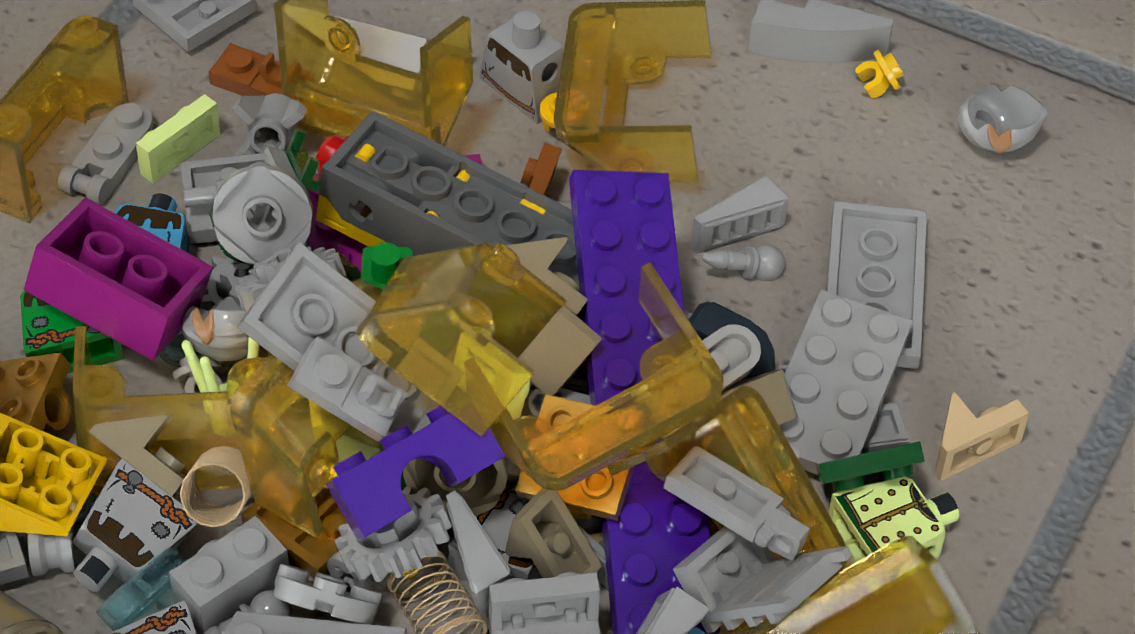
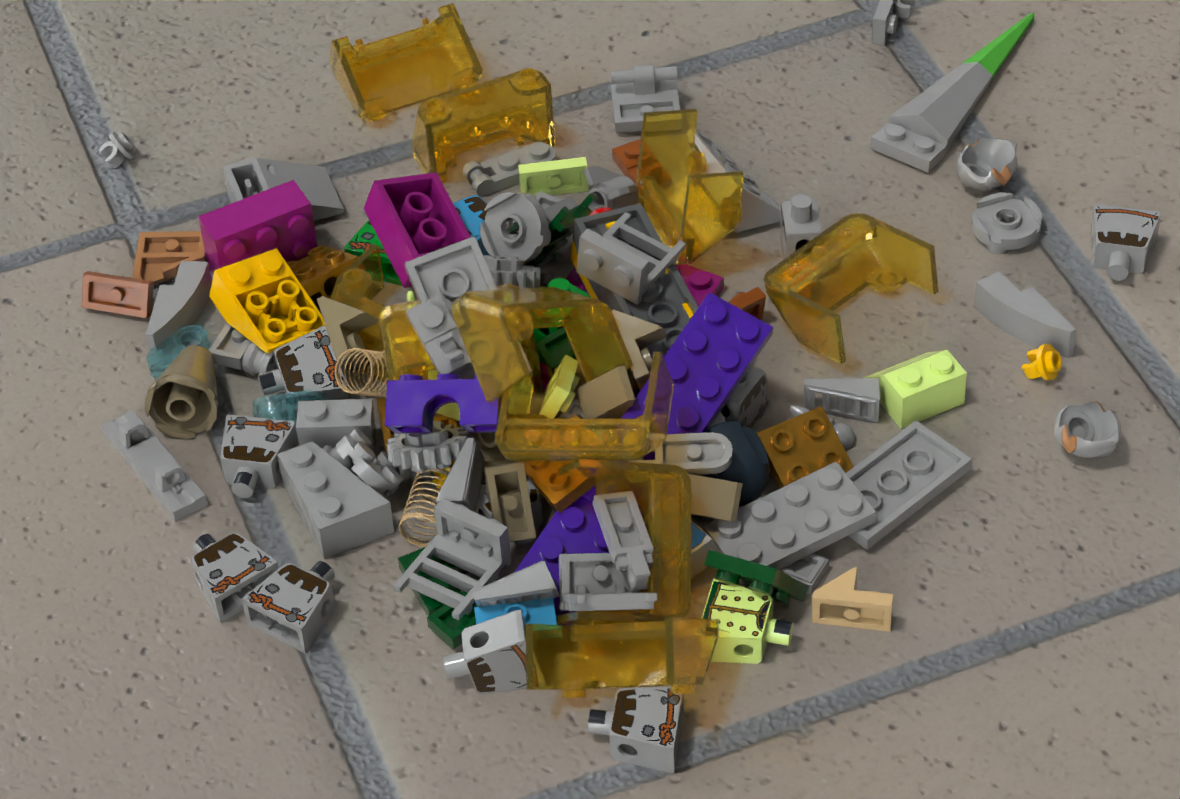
camera: 45 degrees right, 5 degrees down
none -> light grey plate [576,212,686,305]
none -> pearl gold plate [757,406,854,489]
none -> yellowish green slope [864,350,967,429]

